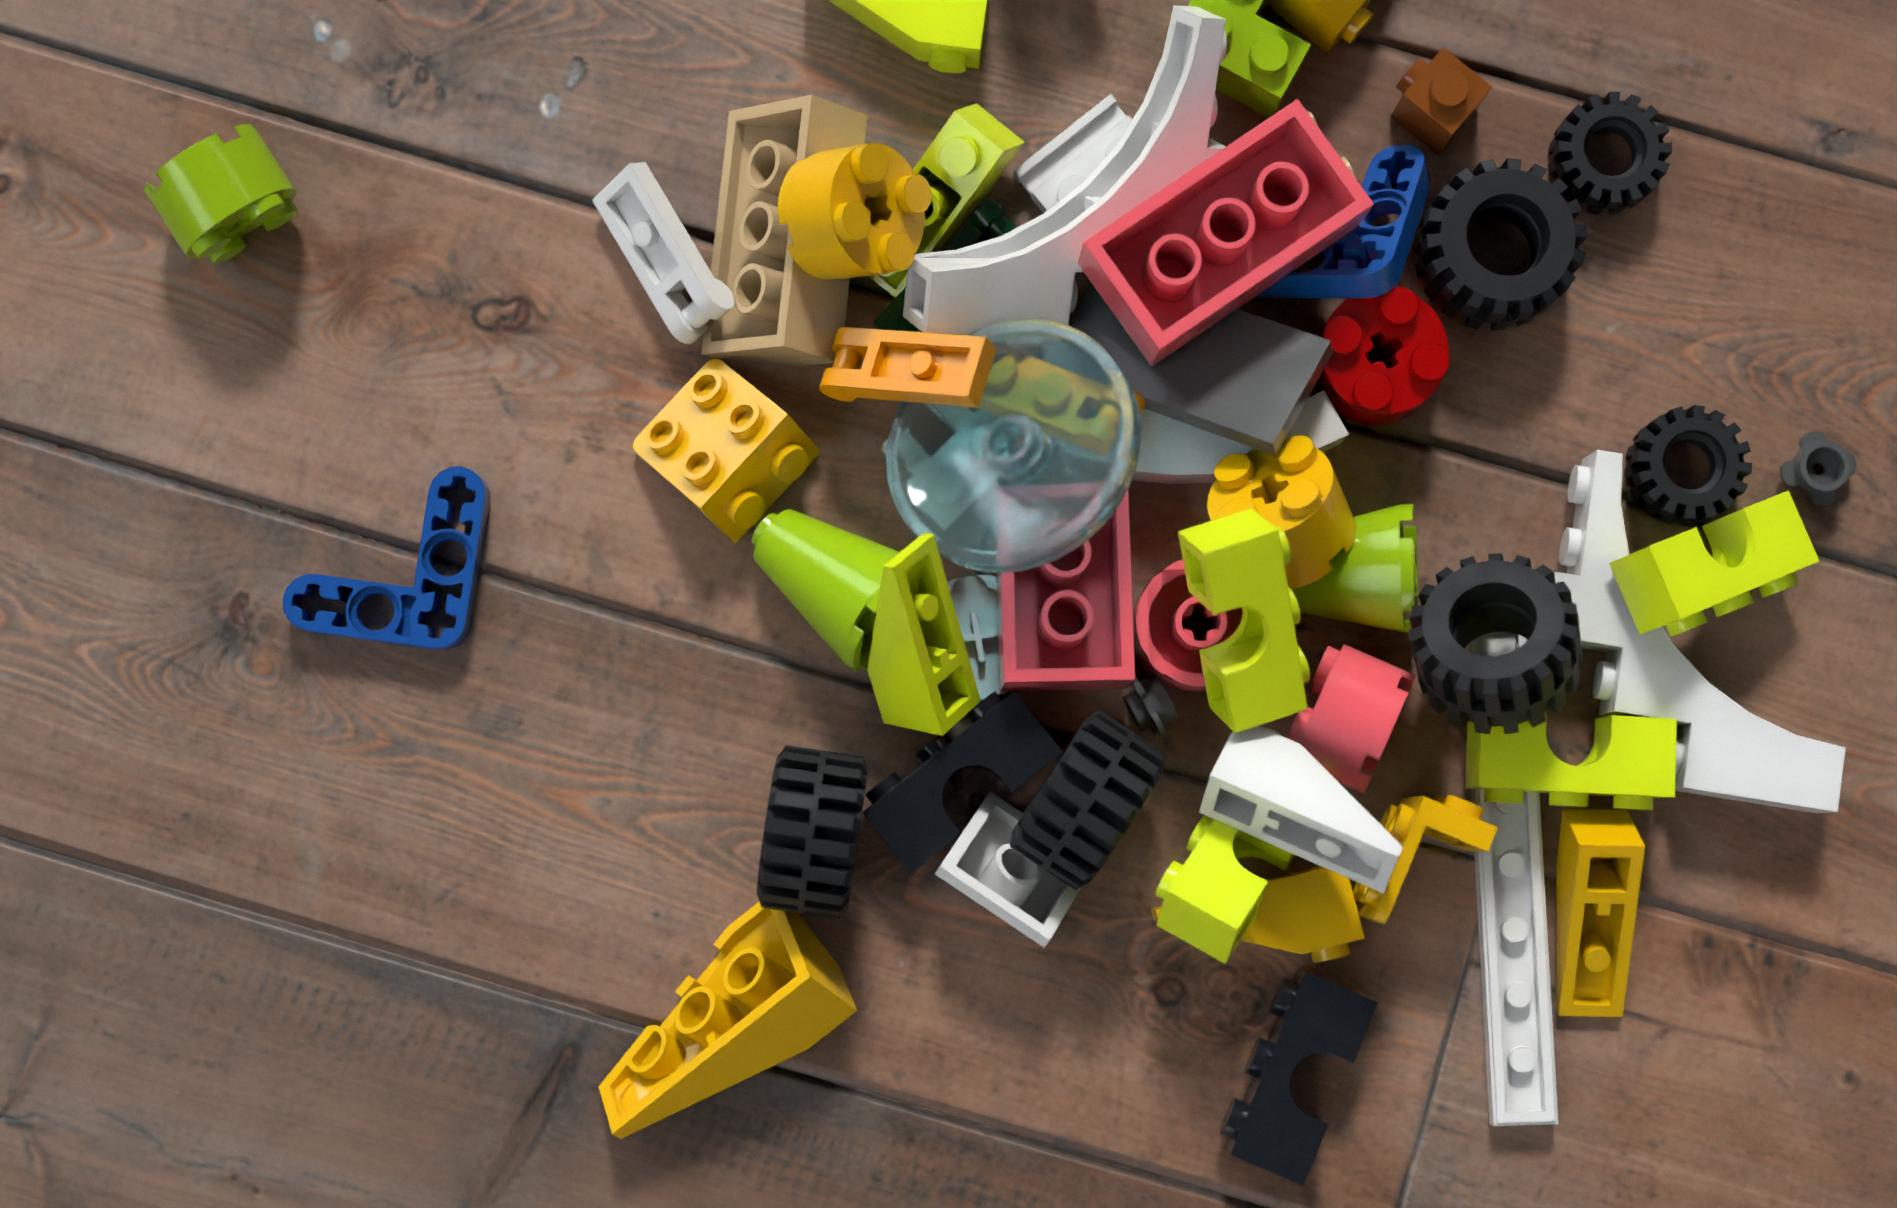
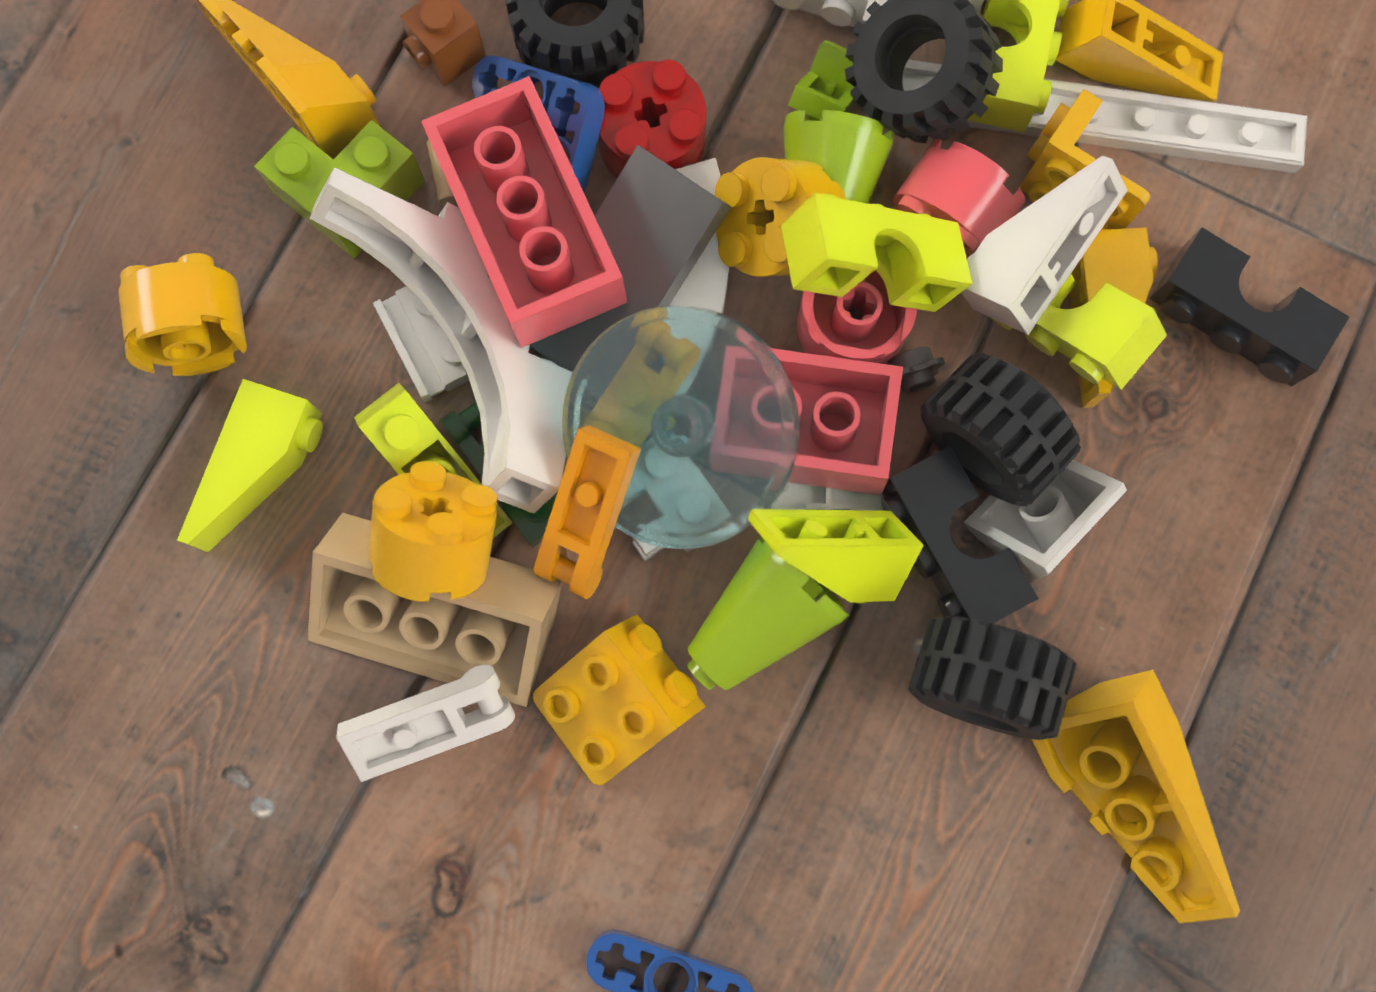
camera: 80 degrees left, 5 degrees down
none -> lime bracket [788,40,855,121]

